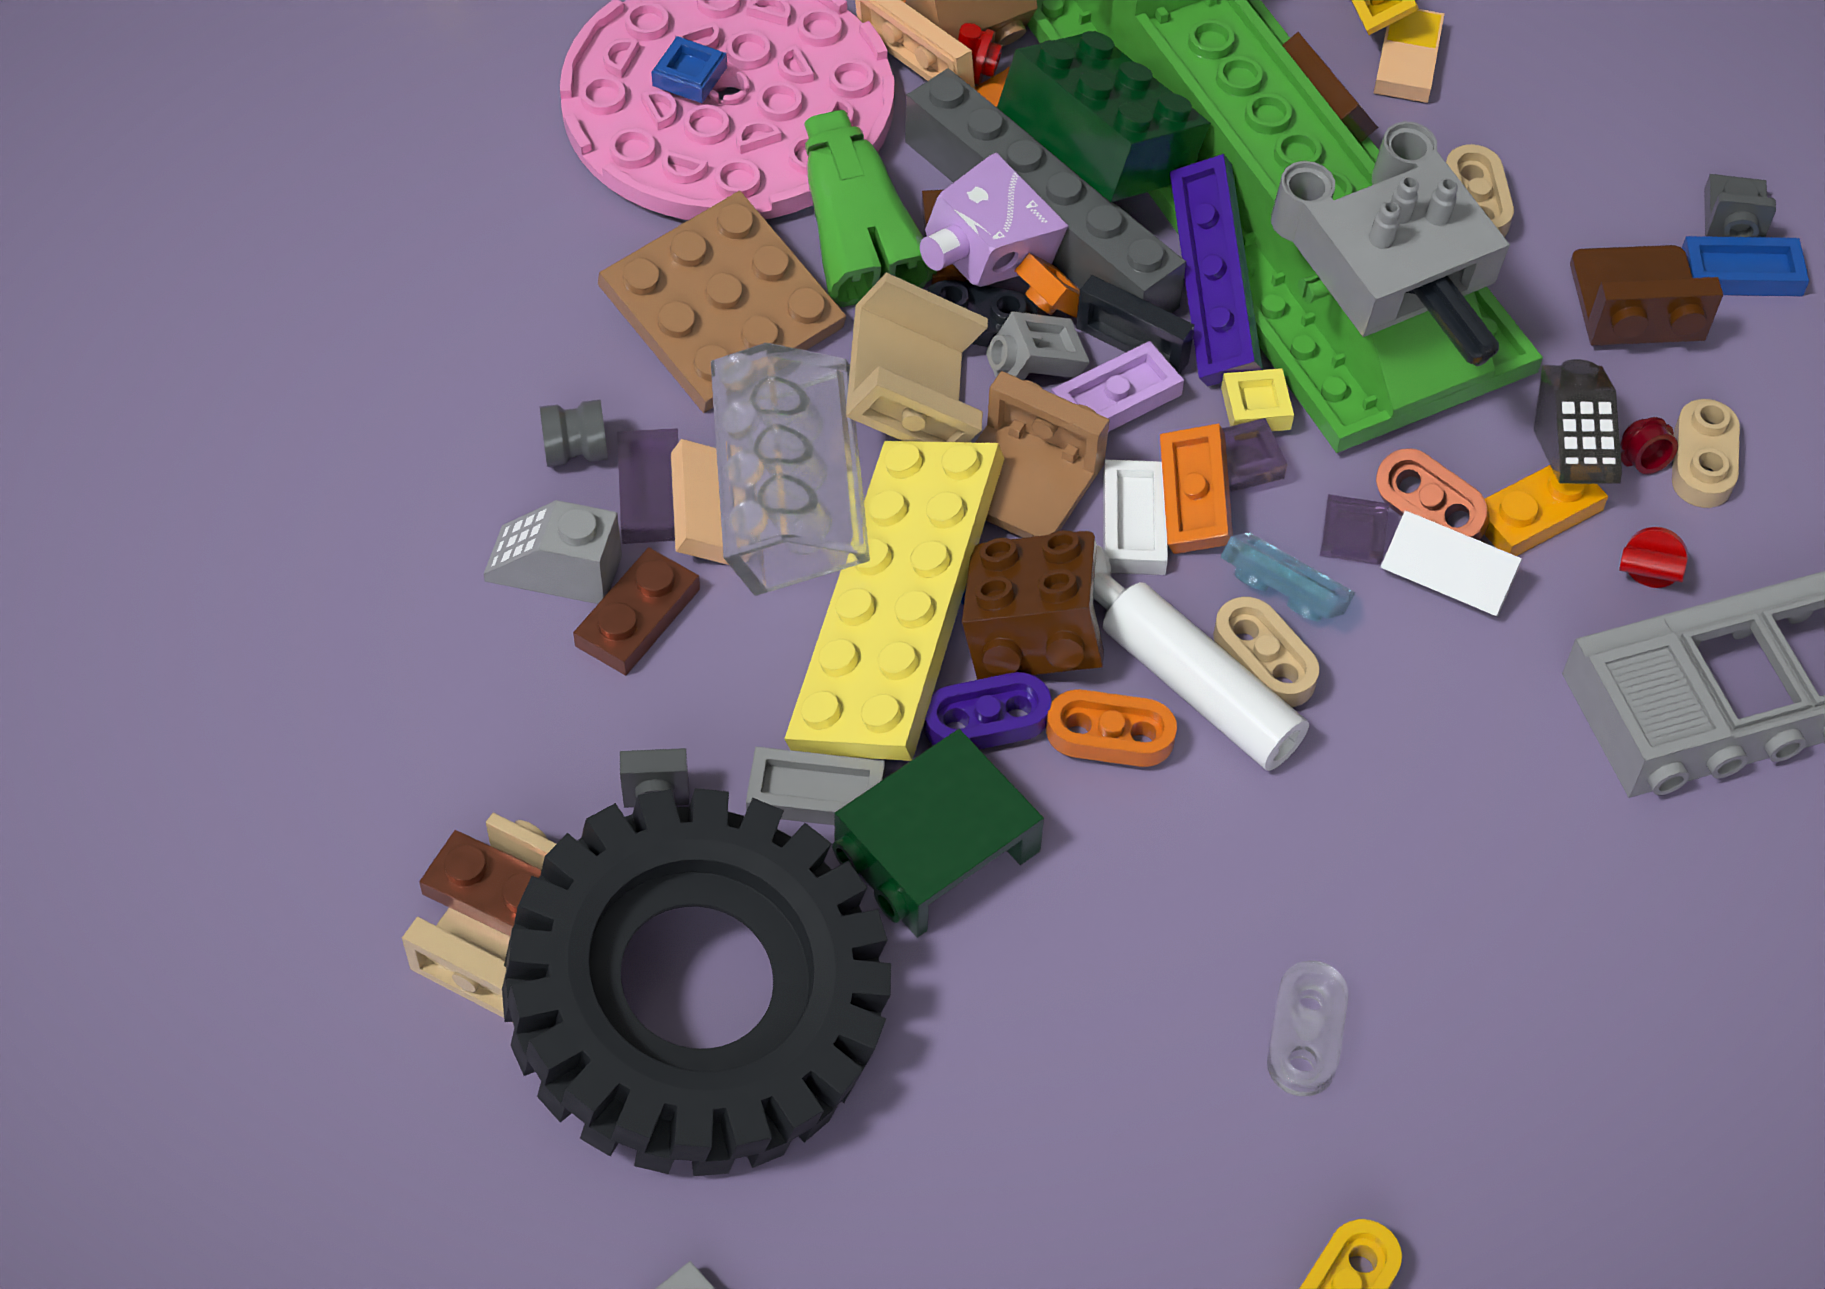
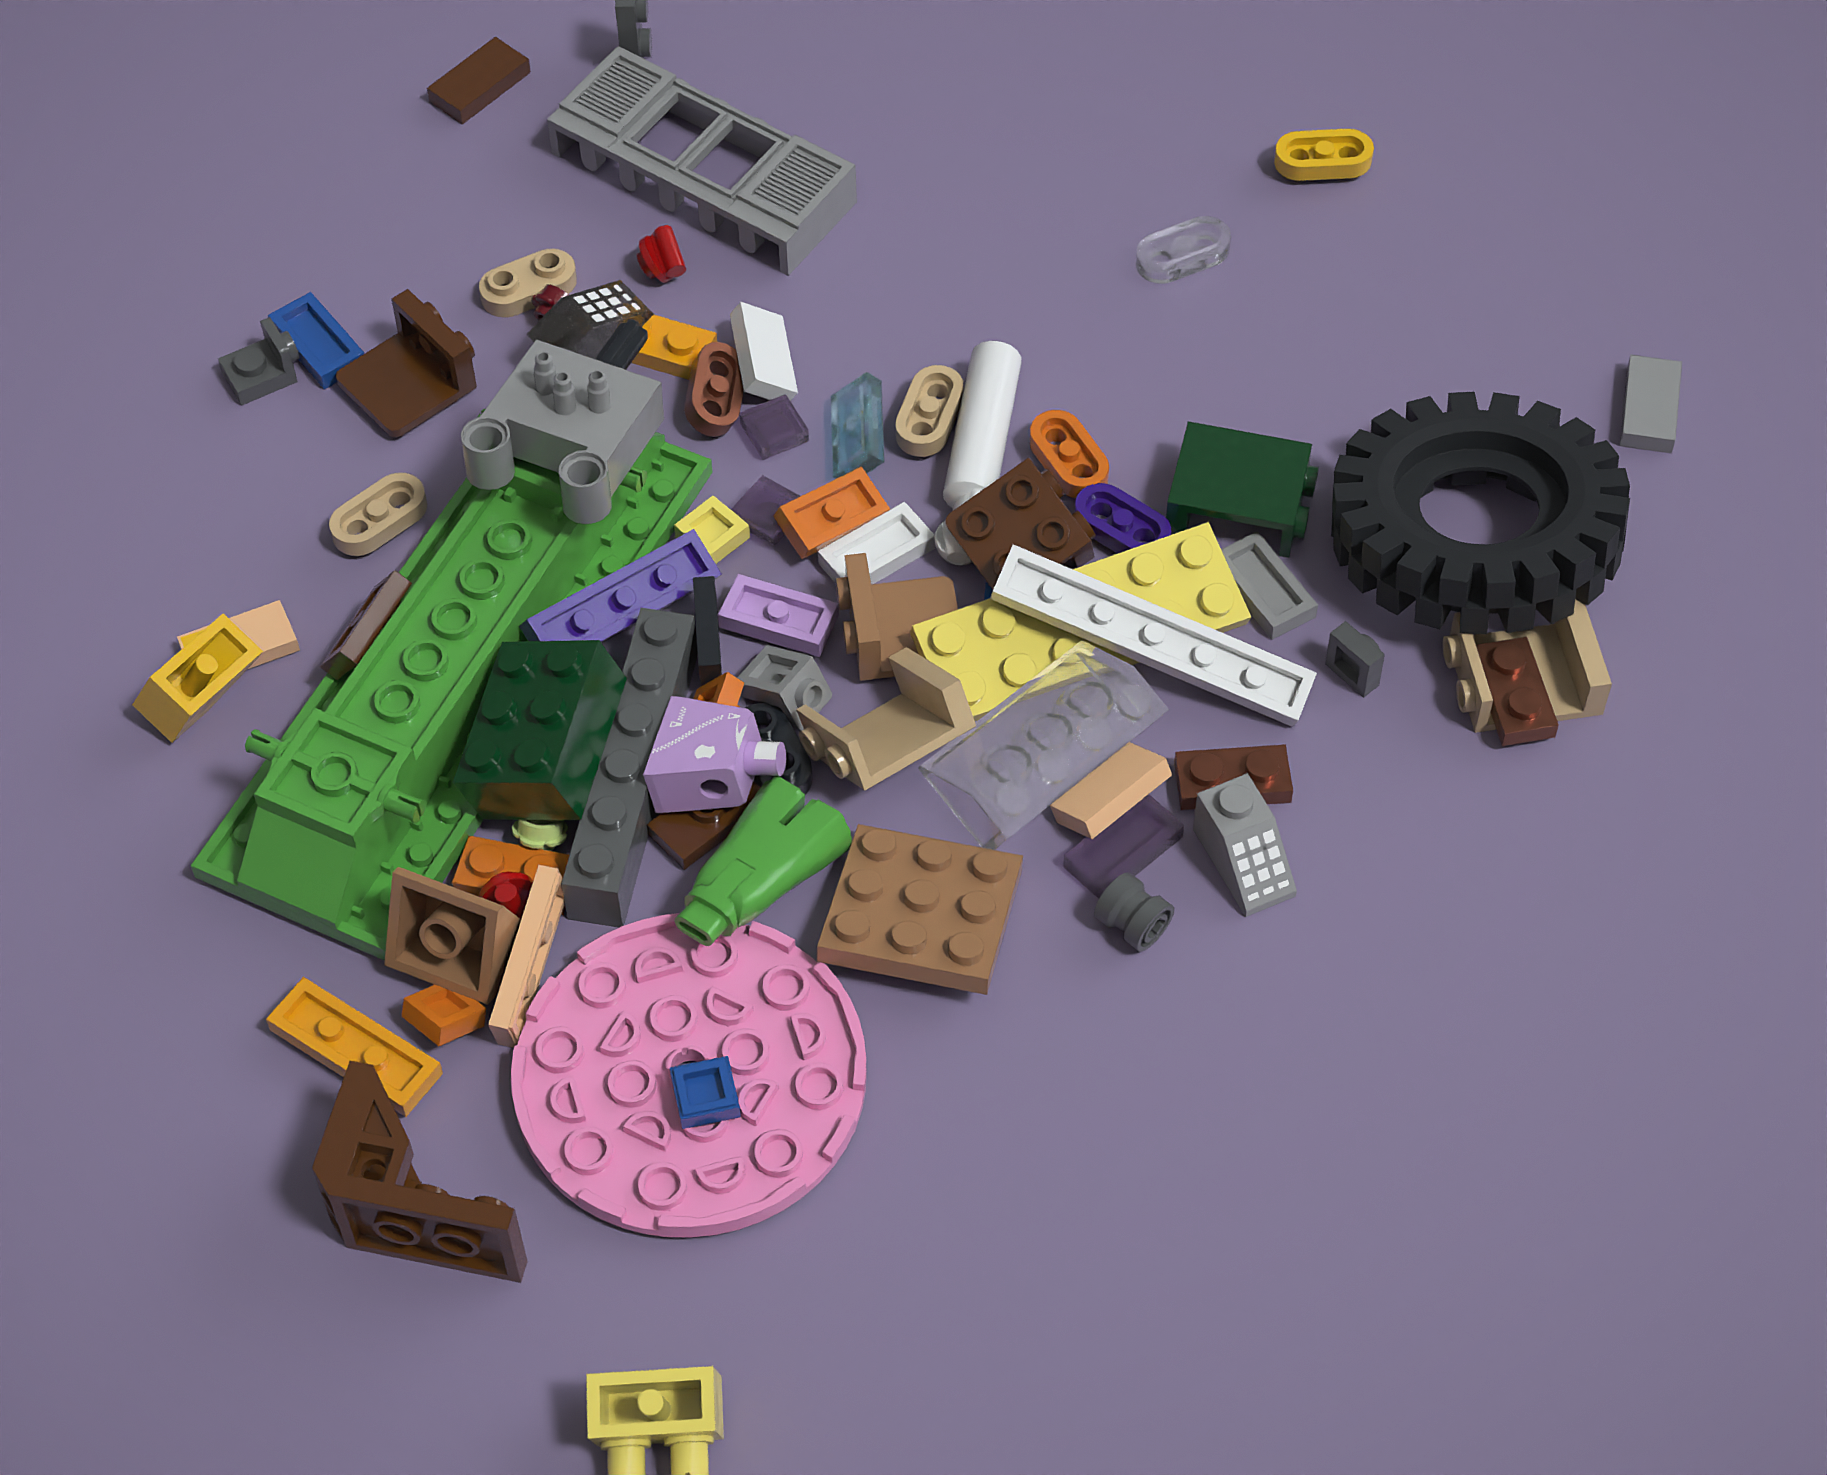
camera: 125 degrees left, 0 degrees up
none -> white plate [990,544,1317,727]

